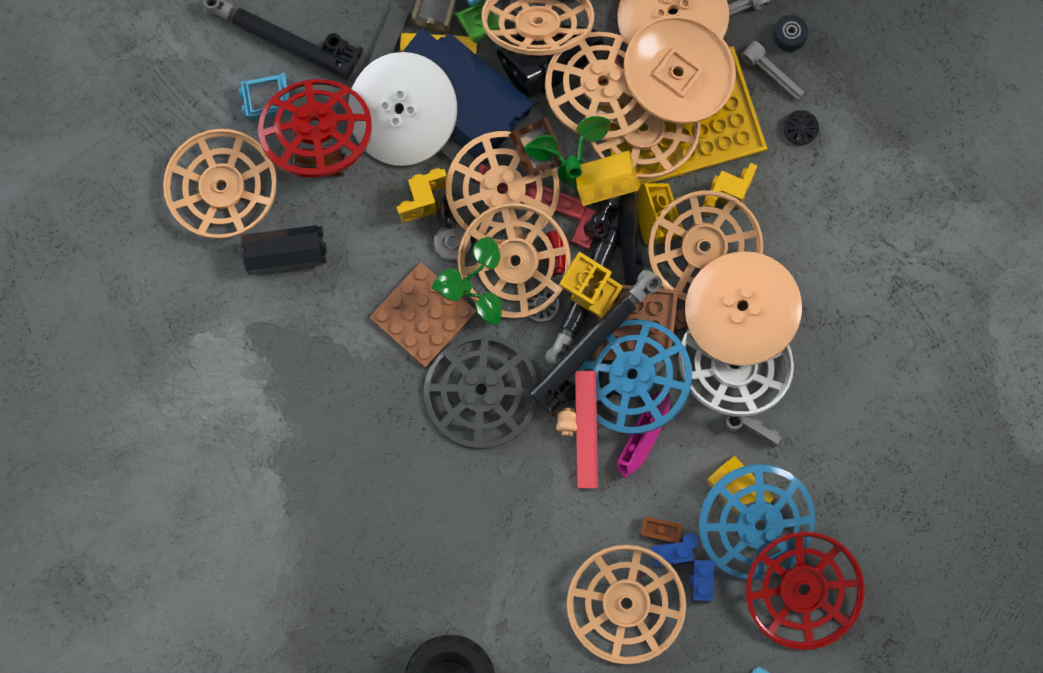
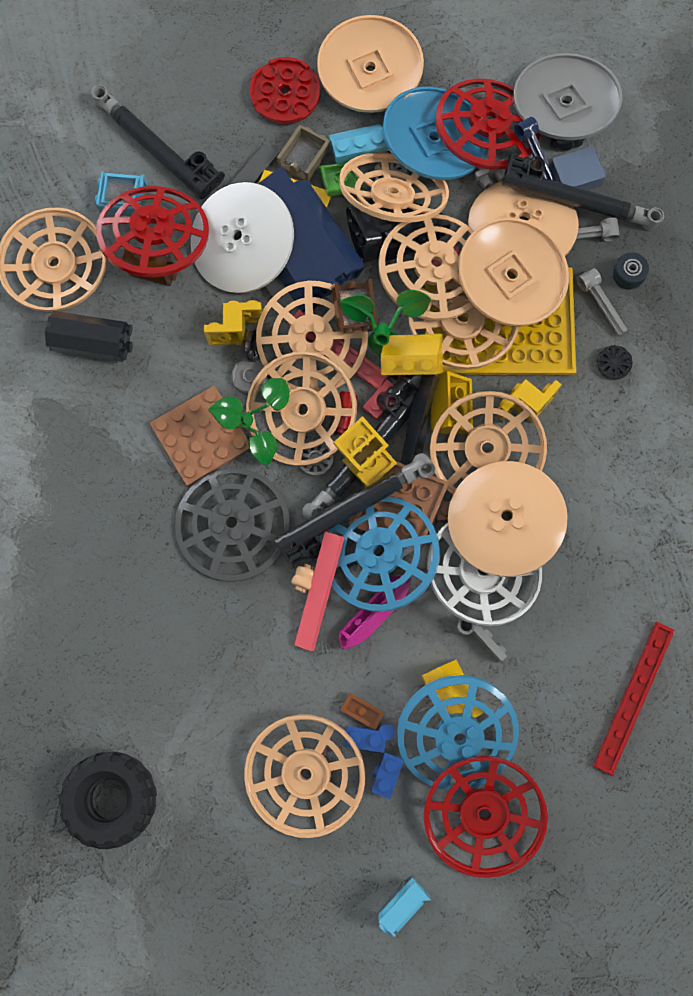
camera: 15 degrees right, 0 degrees up
none -> red tile [593,622,675,776]

